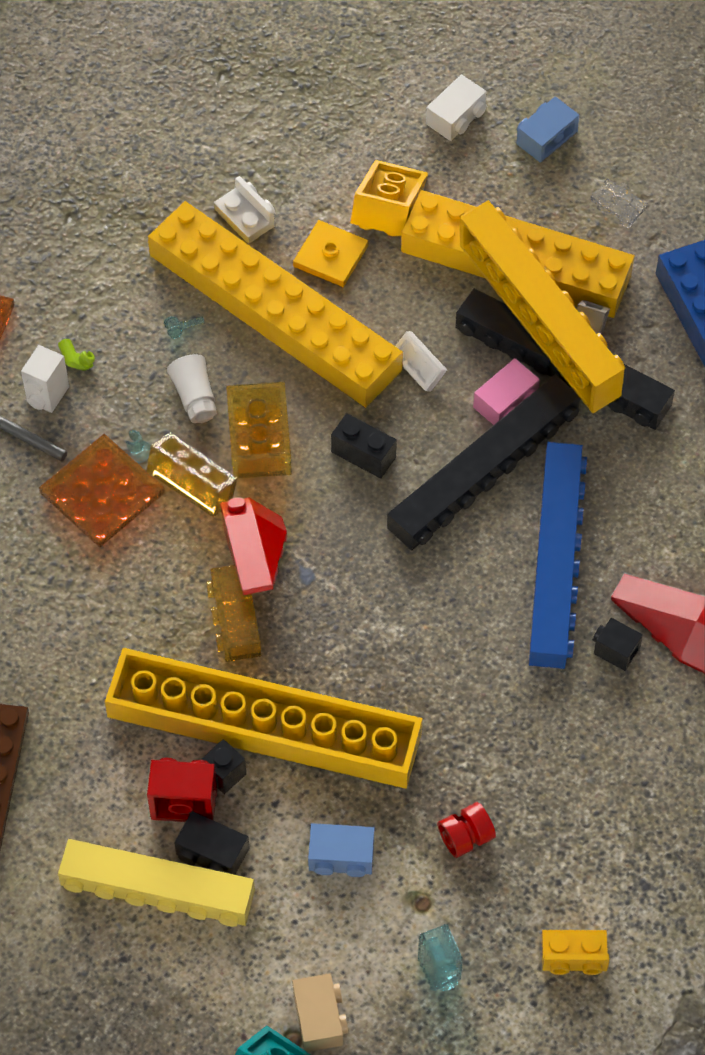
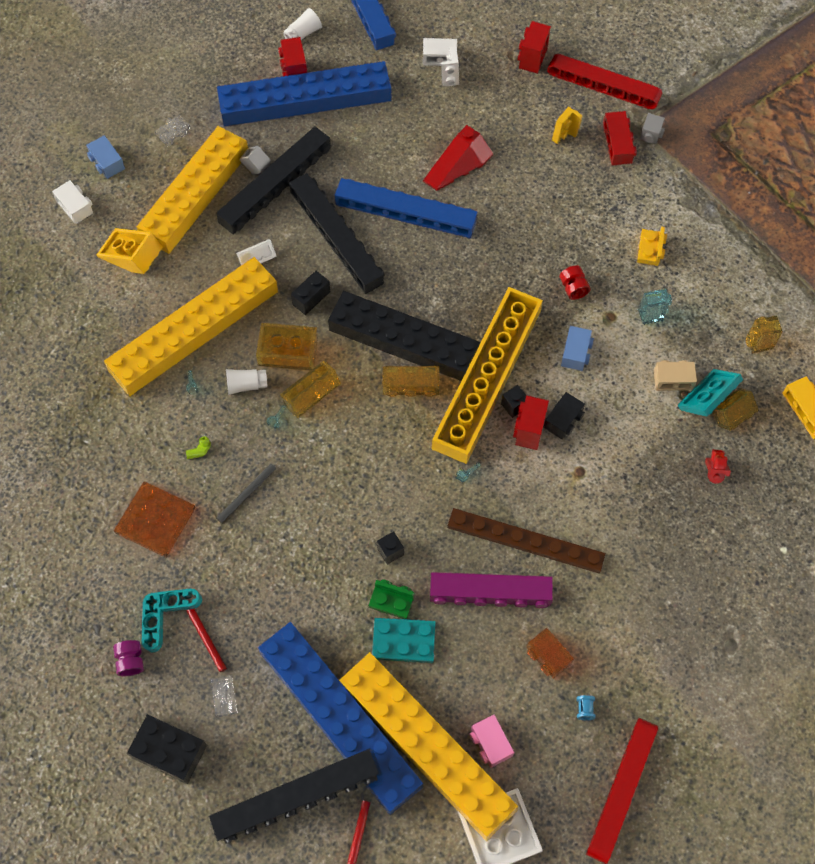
camera: 80 degrees left, 5 degrees up
white brick [21,345,69,413] -> none
clear orange plate [39,434,165,548] -> none
light yellow brick [58,839,255,927] -> none
white bracket [213,176,275,244] -> none
wedge [220,497,288,595] -> none
yellow plate [293,220,369,287] -> none
yellow brick [460,200,625,414] -> none
bright pink brick [473,358,540,425] -> none
black brick [592,617,643,671] -> none
none -> black brick [328,290,480,381]
none -> clear light blue hand [455,463,481,482]

